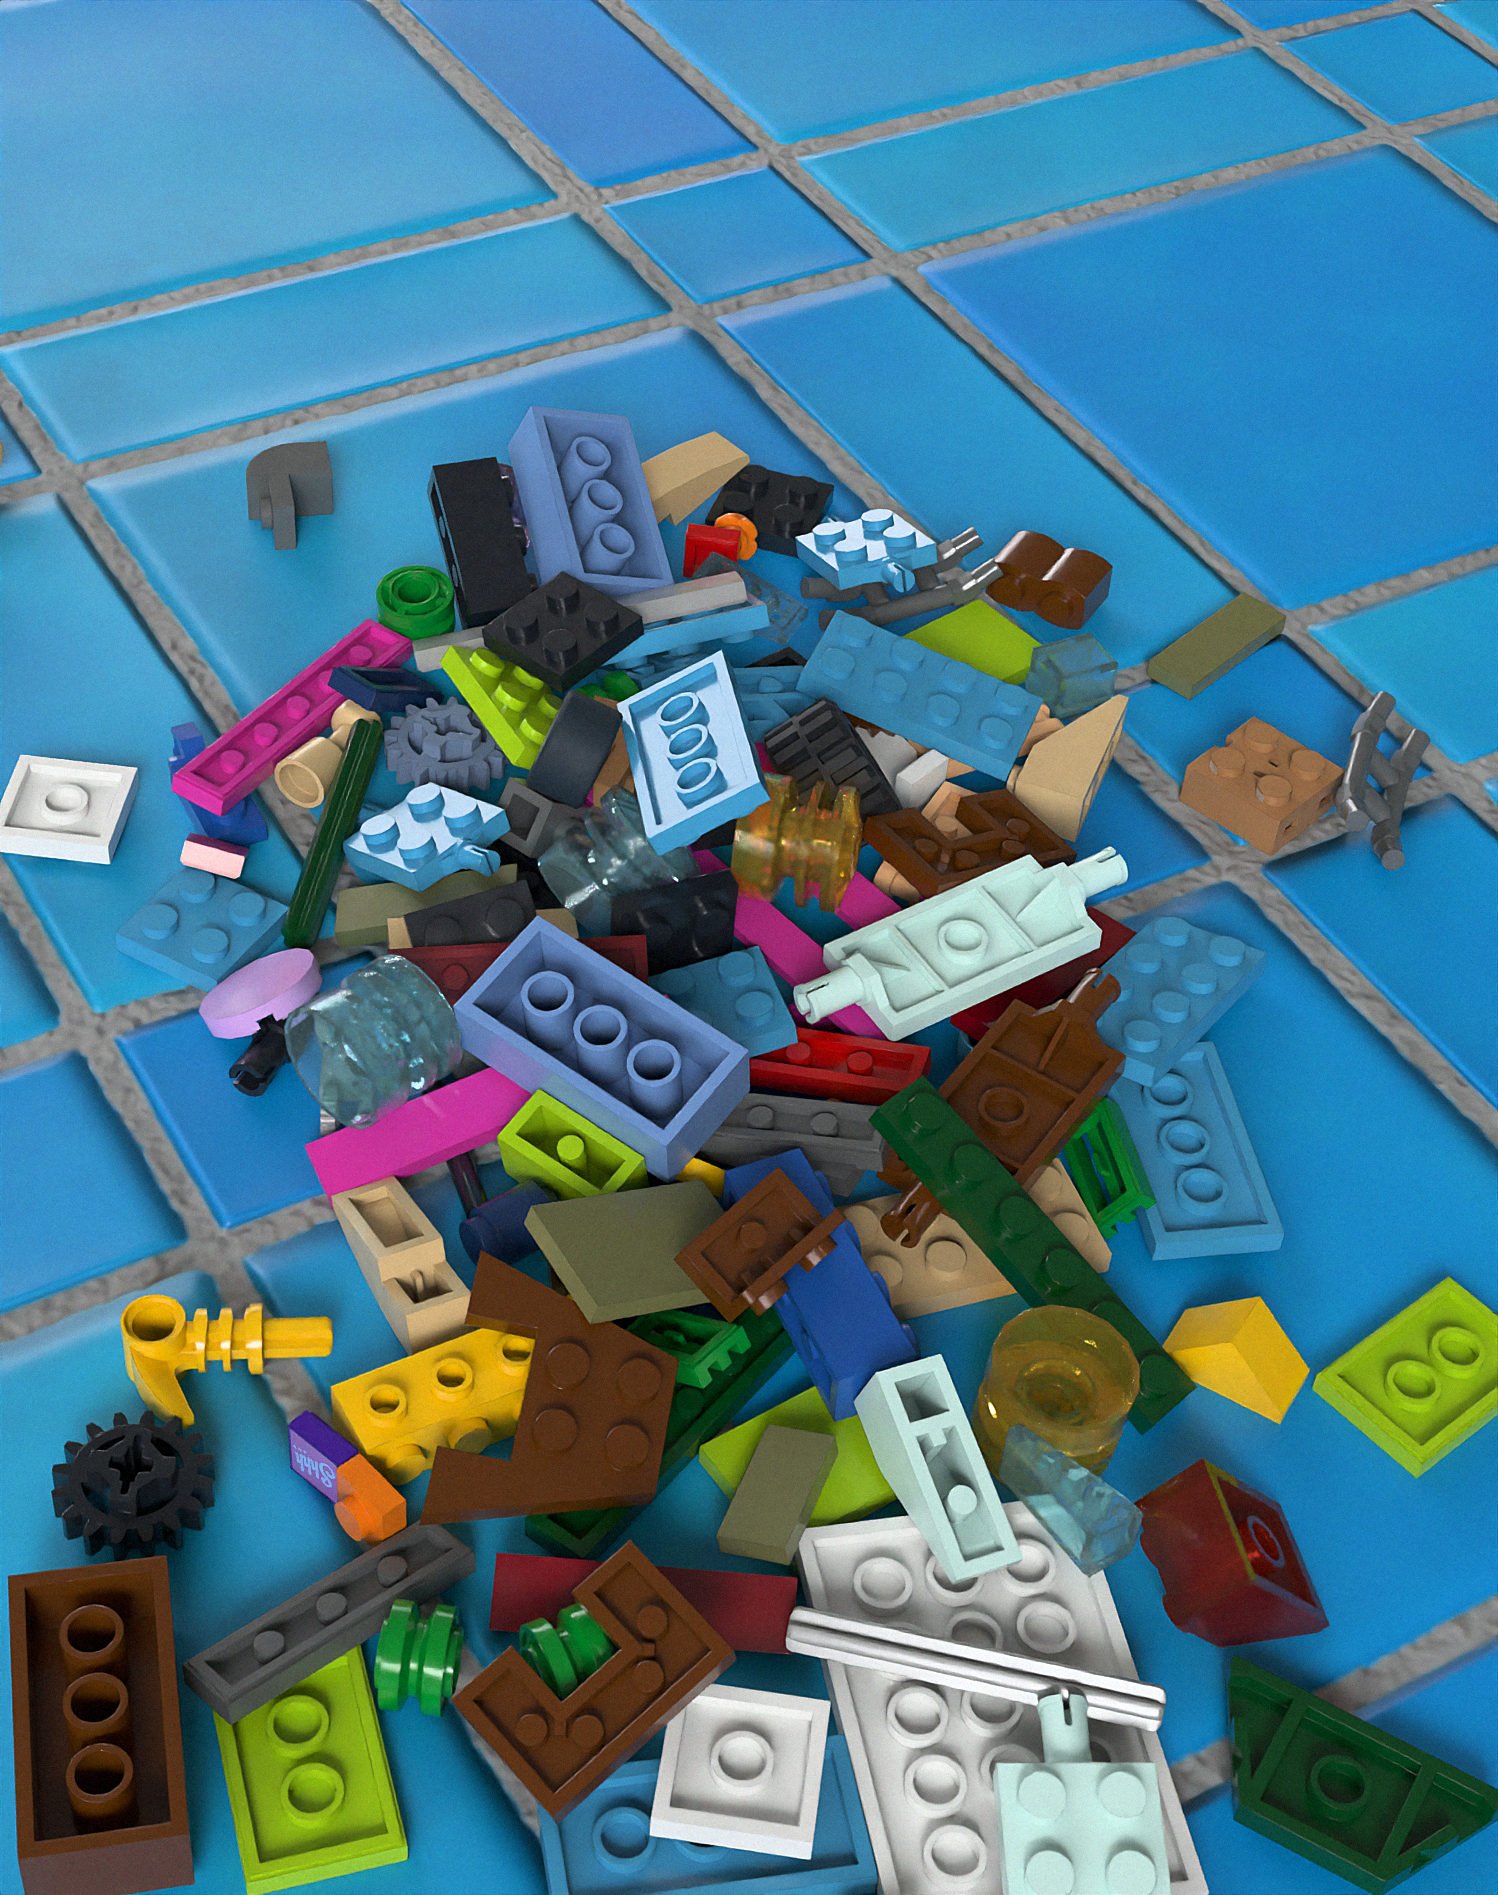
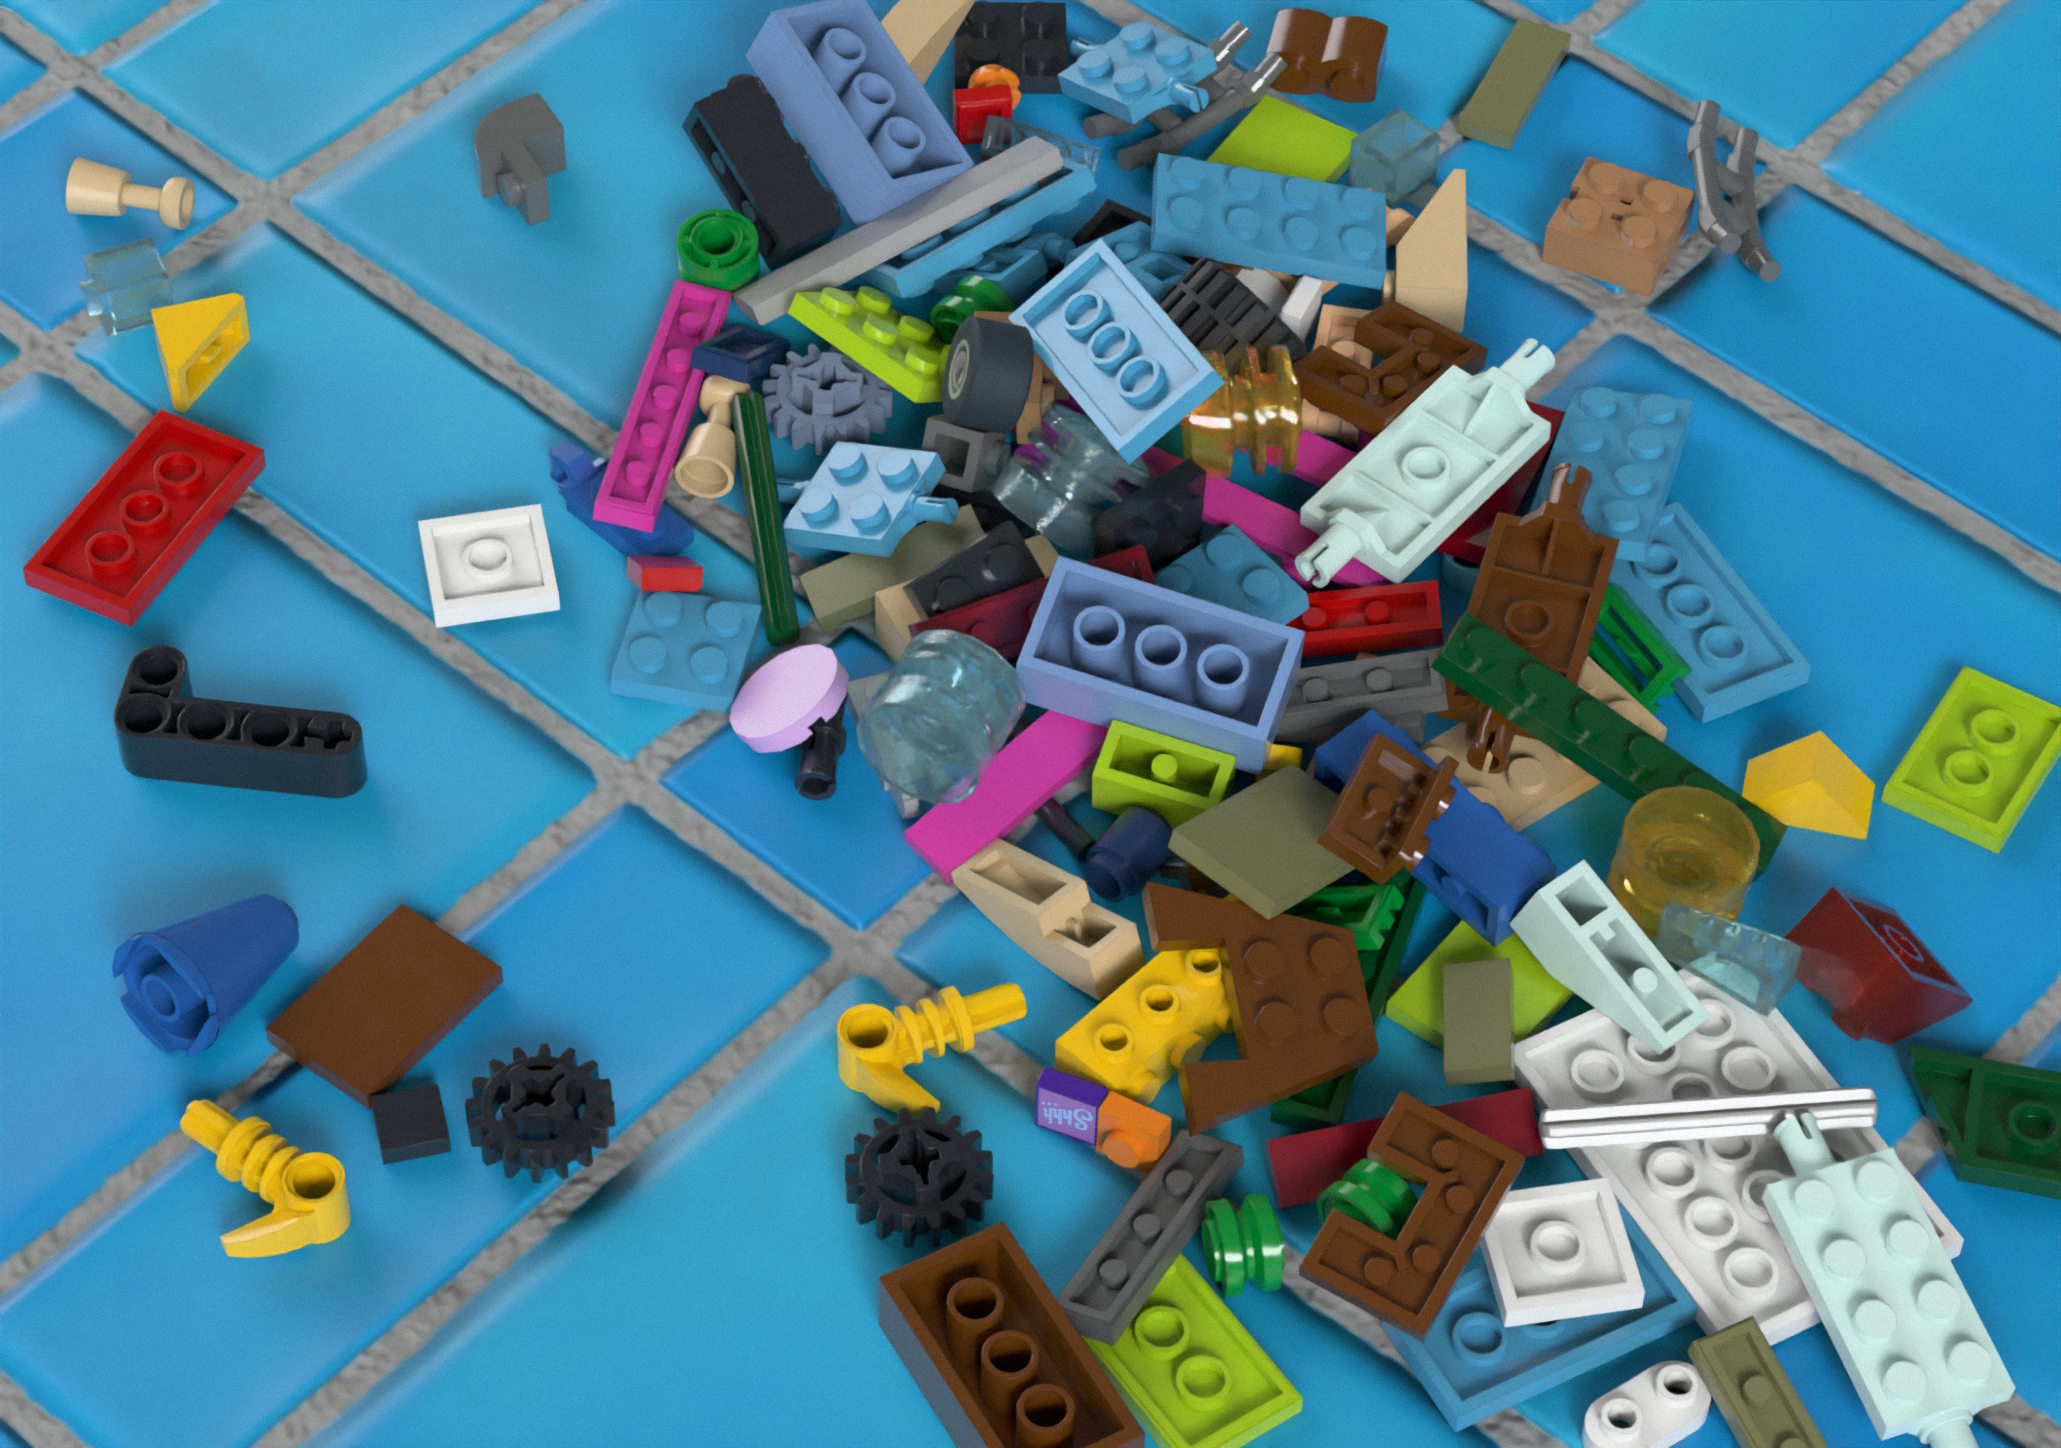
camera: 15 degrees left, 5 degrees up
black plate [481,571,644,694] -> none

